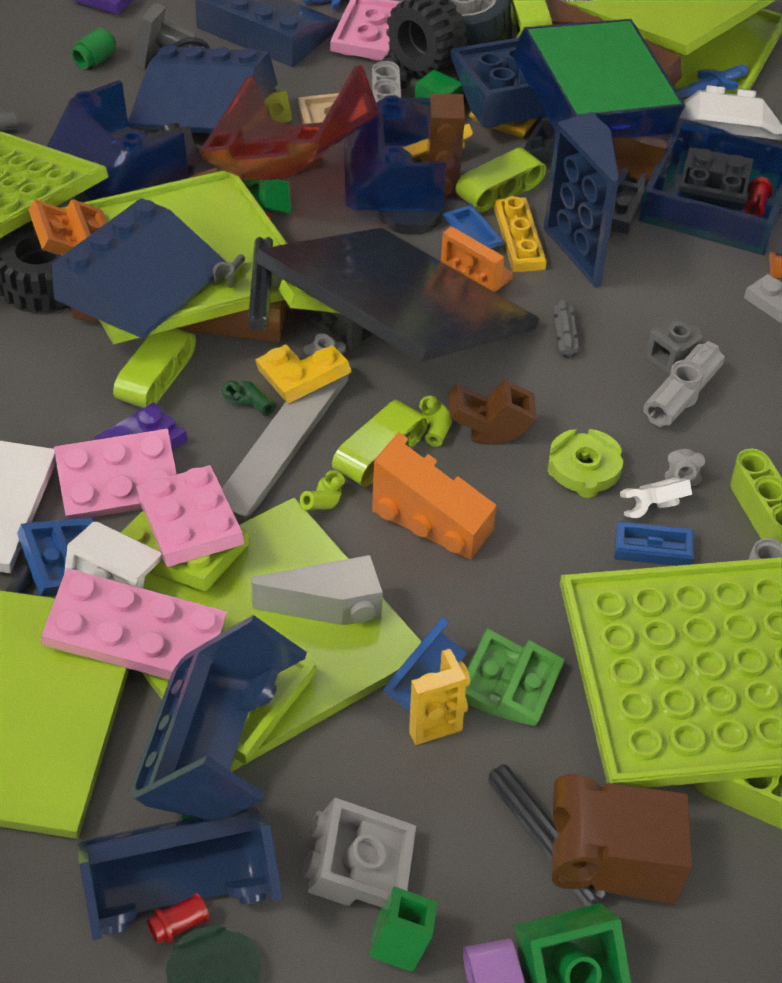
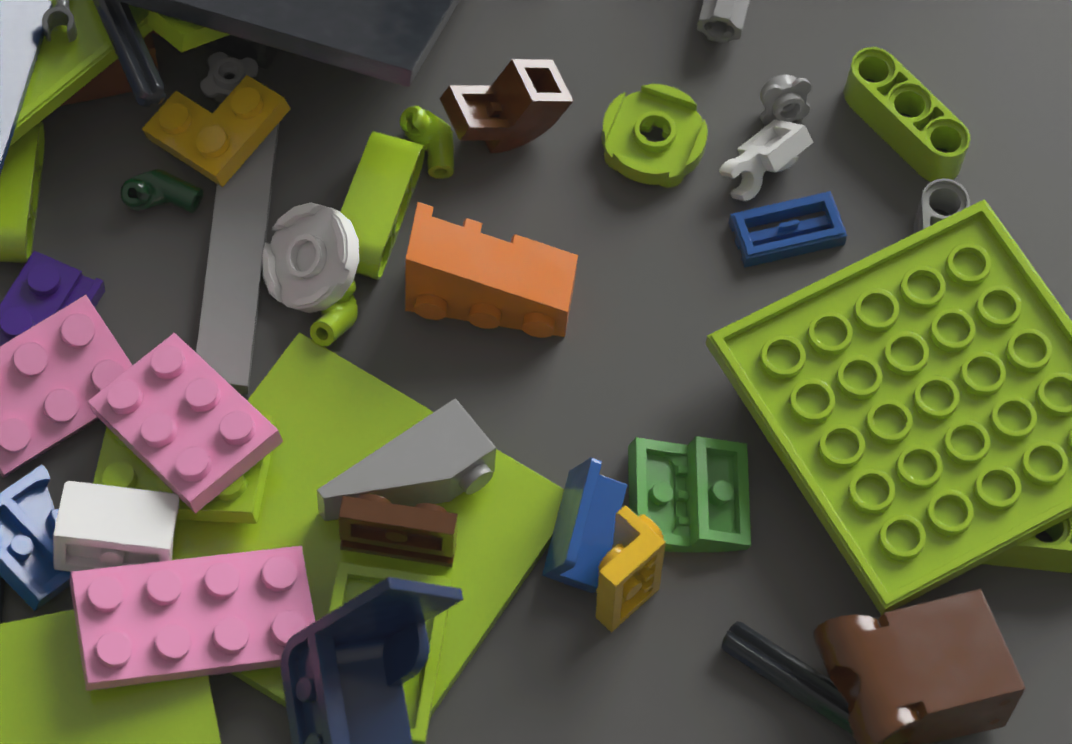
camera: 25 degrees left, 15 degrees up
none -> white tile [262,203,359,313]
none -> reddish brown plate [339,494,458,567]

